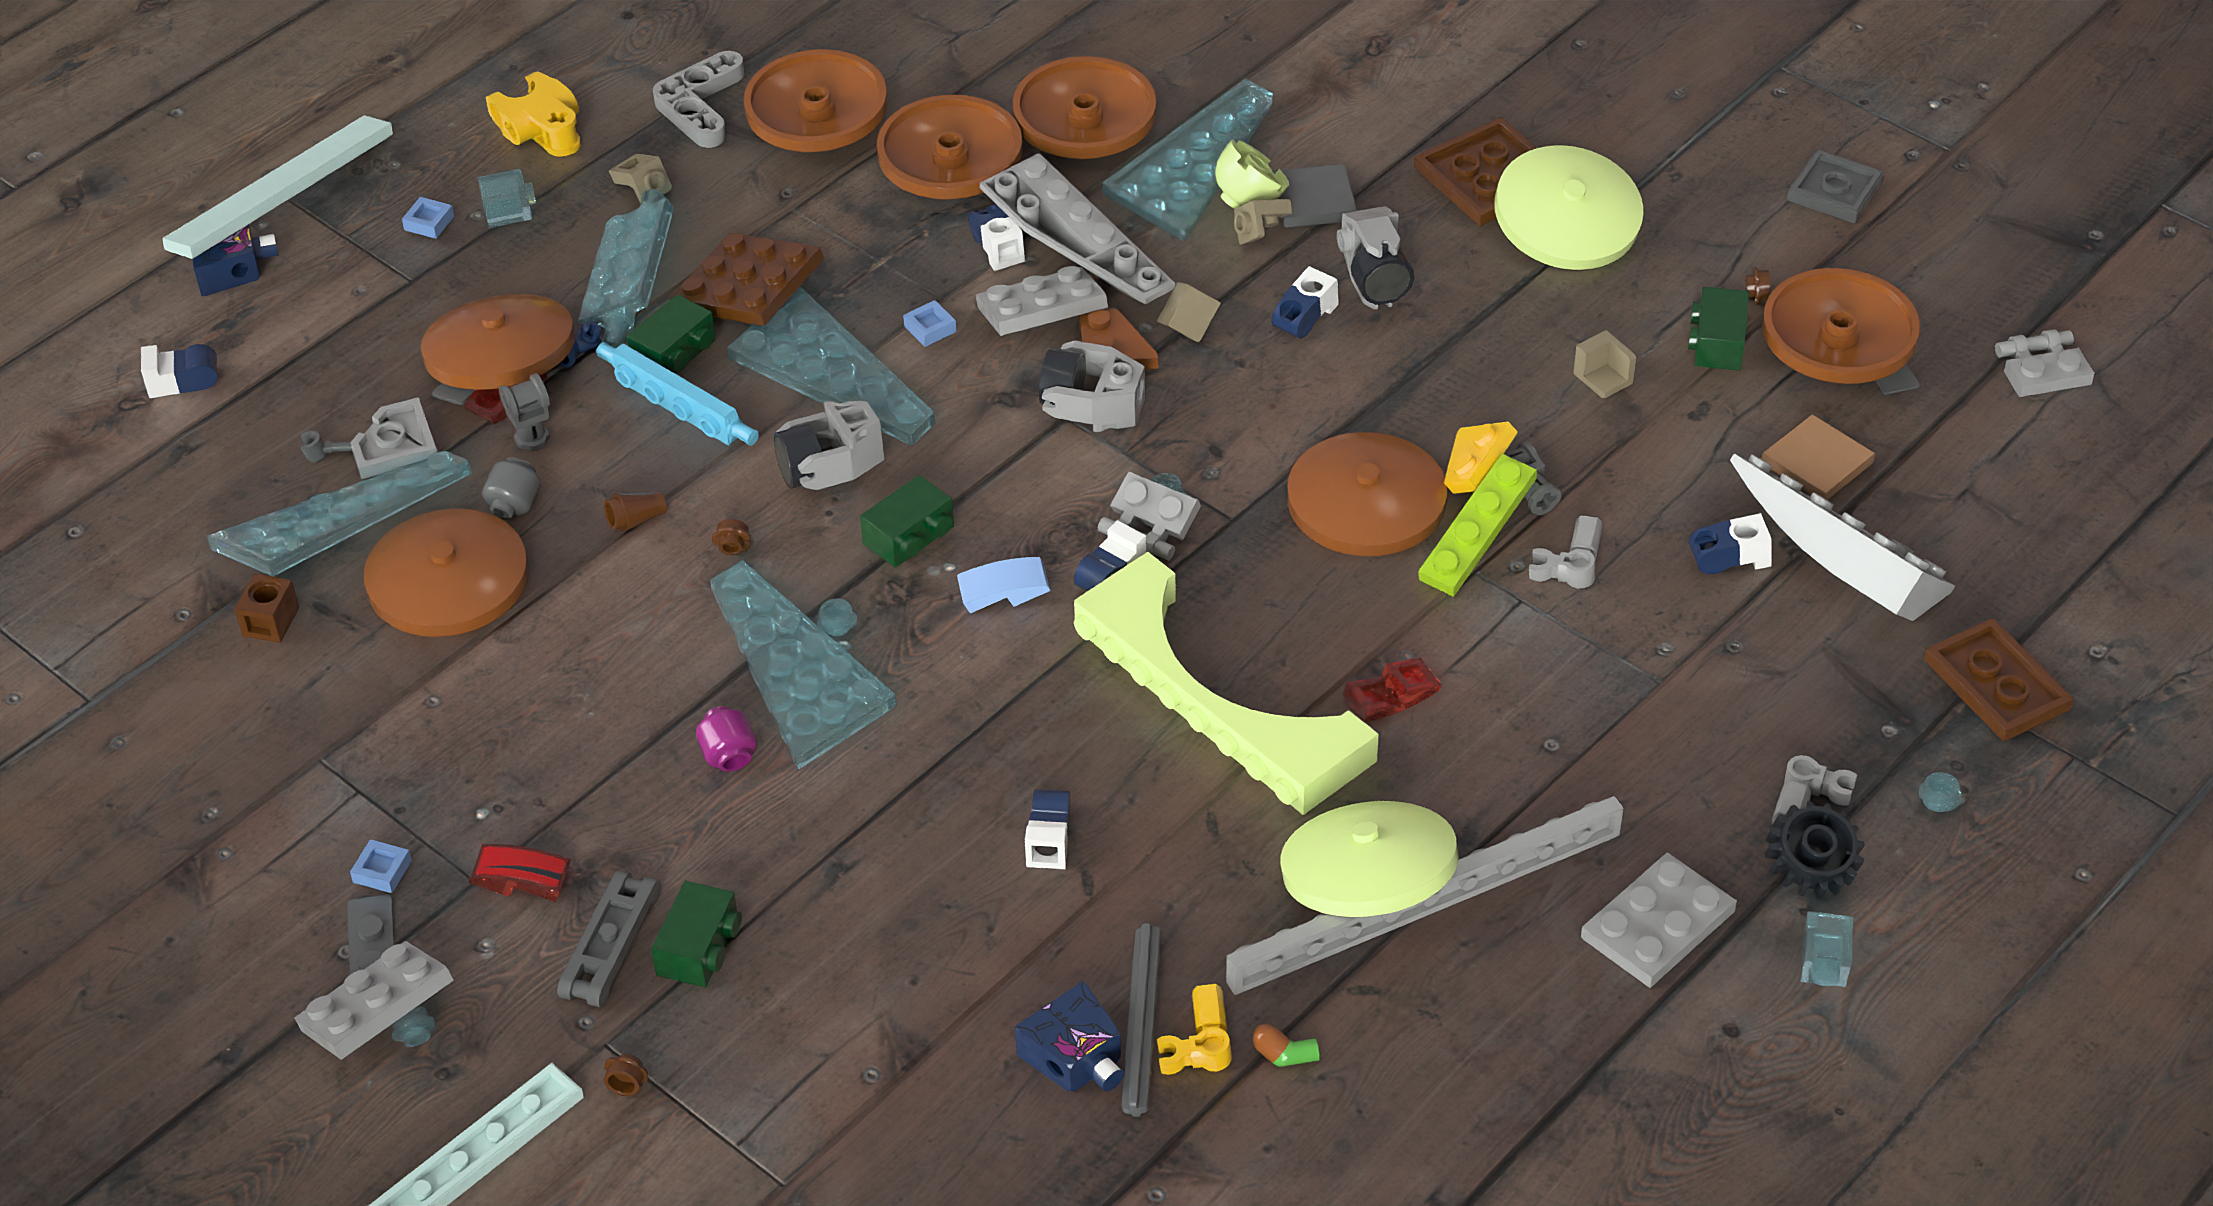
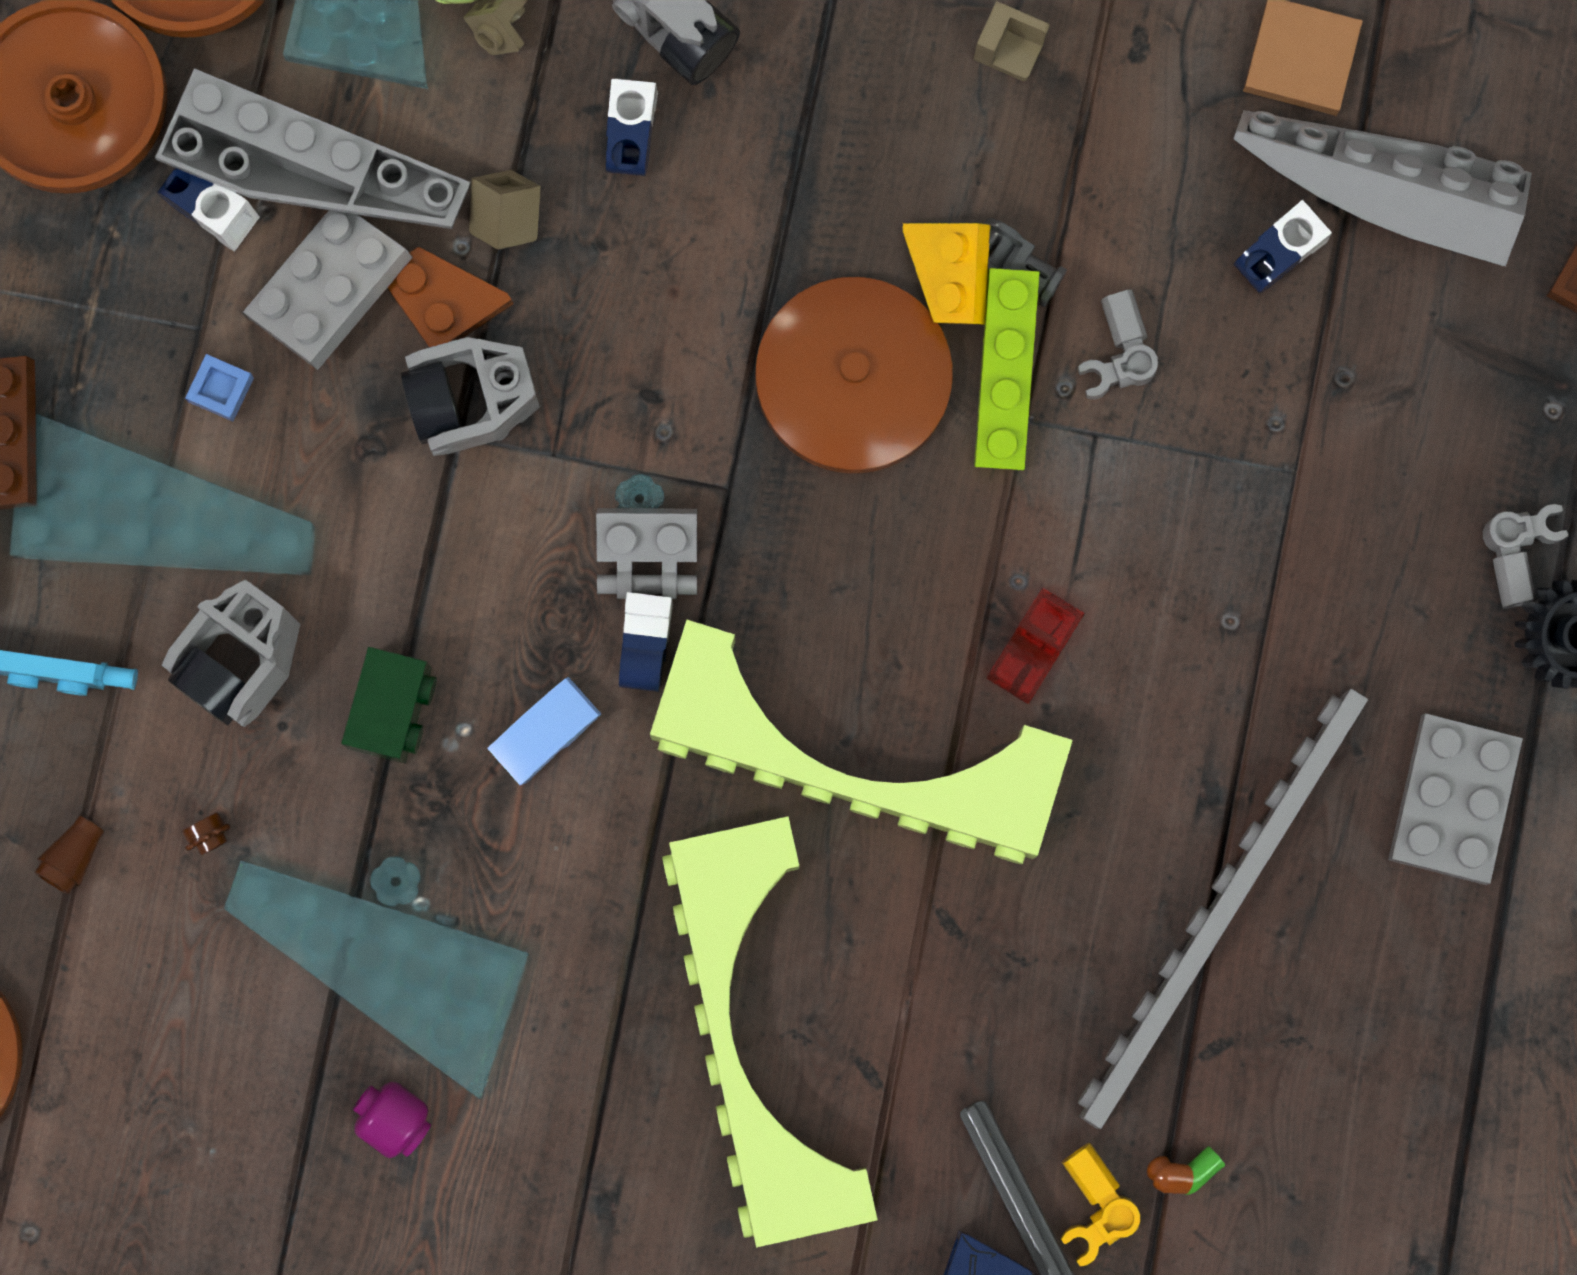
camera: 35 degrees left, 35 degrees up
leg [1025,789,1070,869] -> none
yellowish green dish [1281,801,1459,917] -> none
none -> yellowish green arch [662,817,878,1248]

